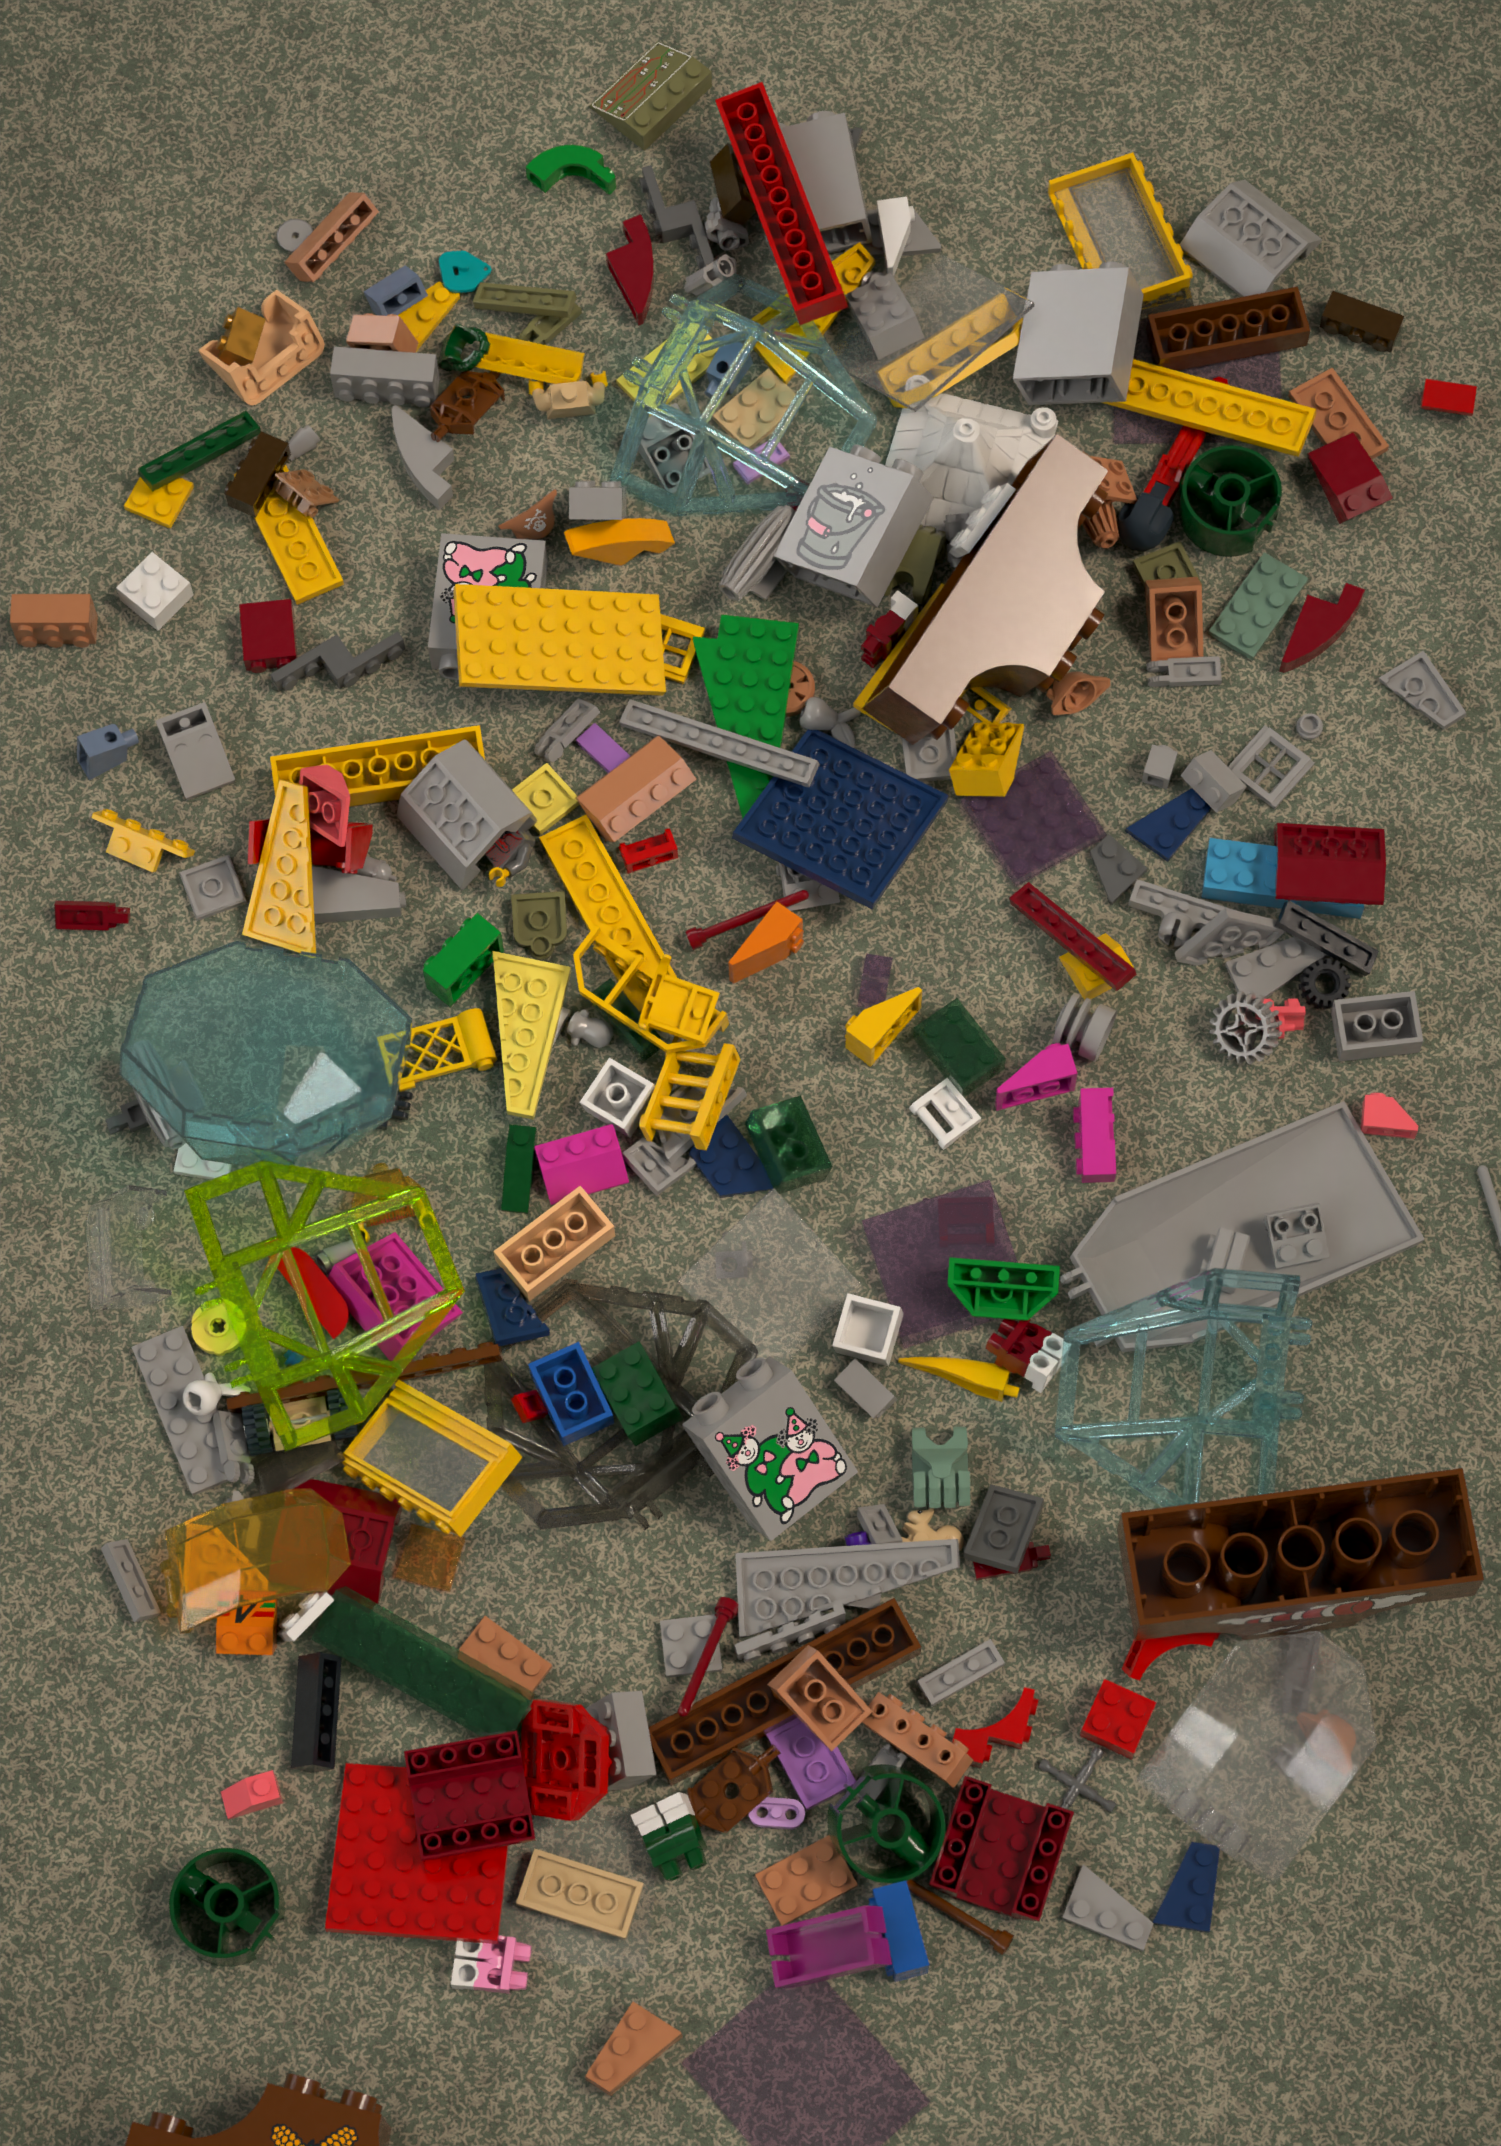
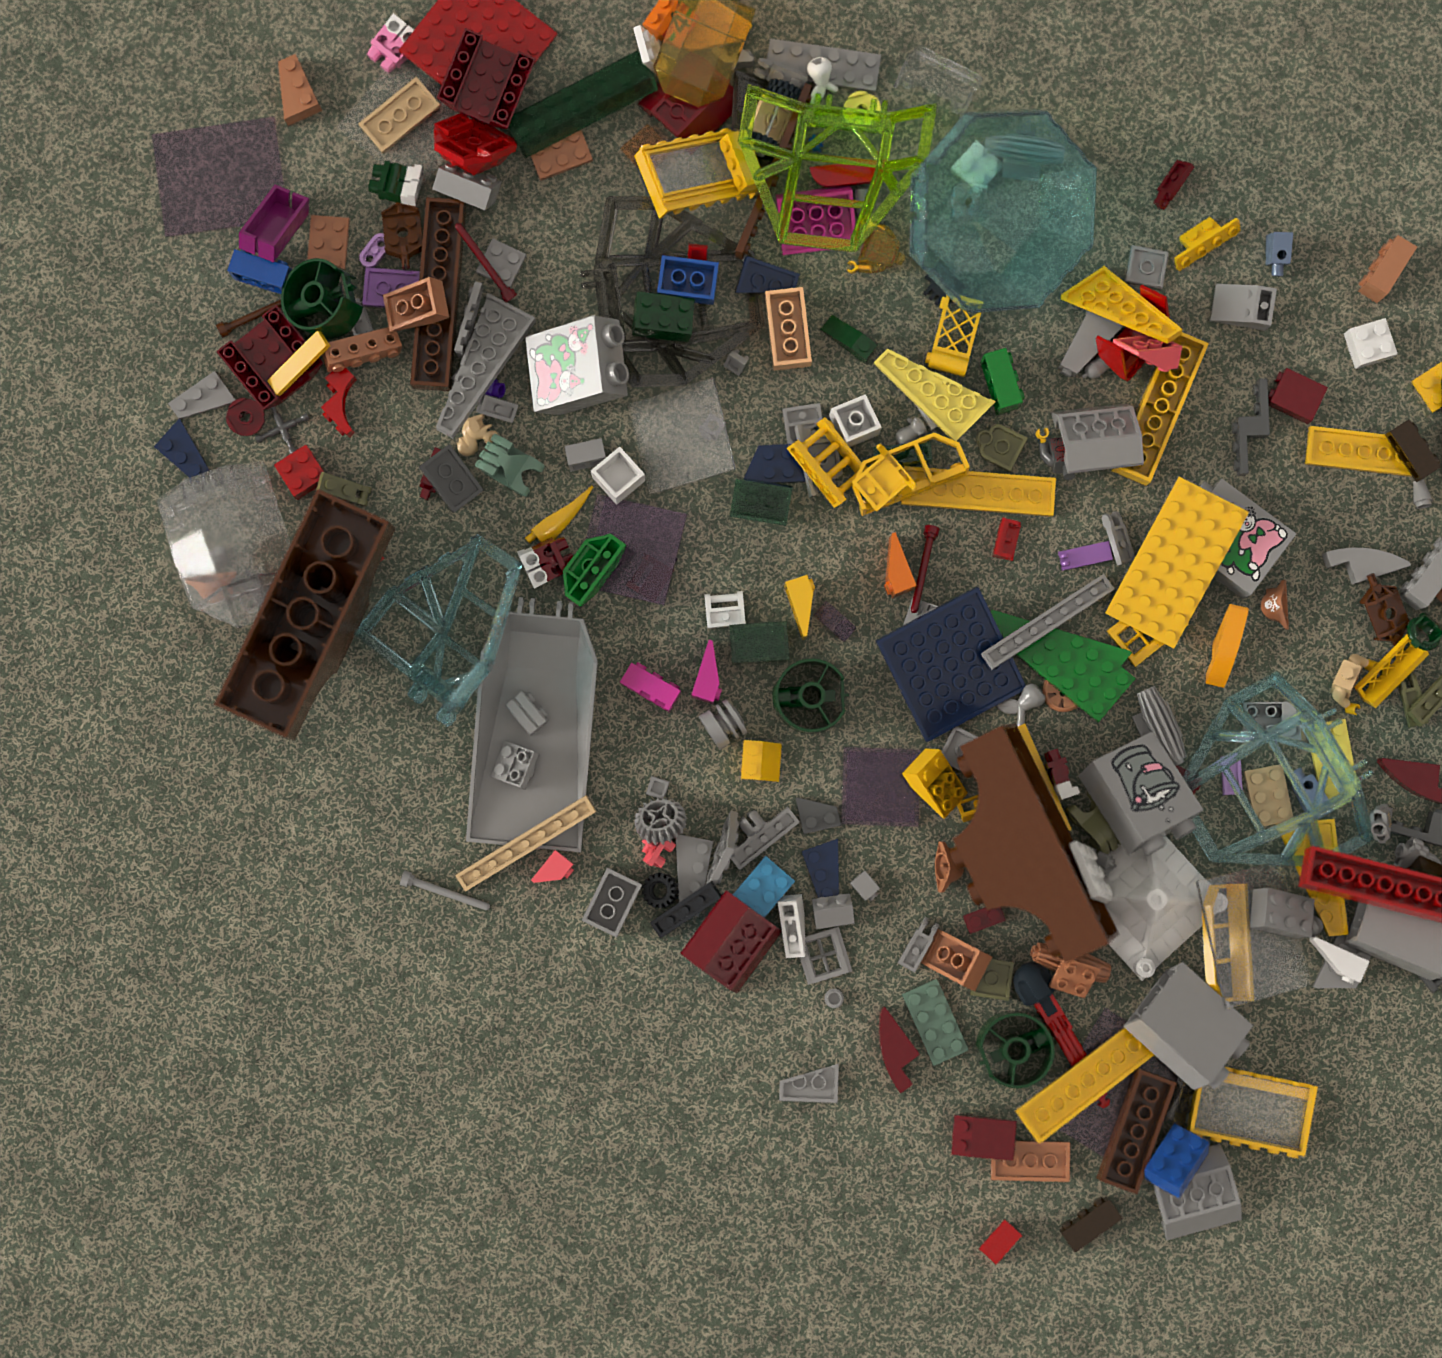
camera: 120 degrees right, 15 degrees up
medium nougat hinge [273,469,340,518] -> none
black brick [291,1652,342,1773] -> none
light yellow plate [512,763,580,835] -> none
dark pink slope [534,1124,629,1205] -> none
light grey brick [569,481,627,520] -> none
nougat slope [576,735,697,842] -> none
light grey plate [917,1639,1005,1707] -> none
dark red plate [1009,882,1137,991] -> none
none -> dark red plate [226,398,265,436]
none -> yellow tile [267,331,330,396]
none -> olive plate [316,472,372,507]
none -> tan plate [455,795,596,892]
none -> light grey tile [646,776,670,799]
none -> yellow brick [719,130,766,194]
none -> light grey tile [723,349,749,376]
none -> dark green animal [772,658,849,734]
none -> white slope [778,894,806,958]
none -> dark red plate [963,907,1006,934]
none -> blue brick [1145,1123,1209,1199]

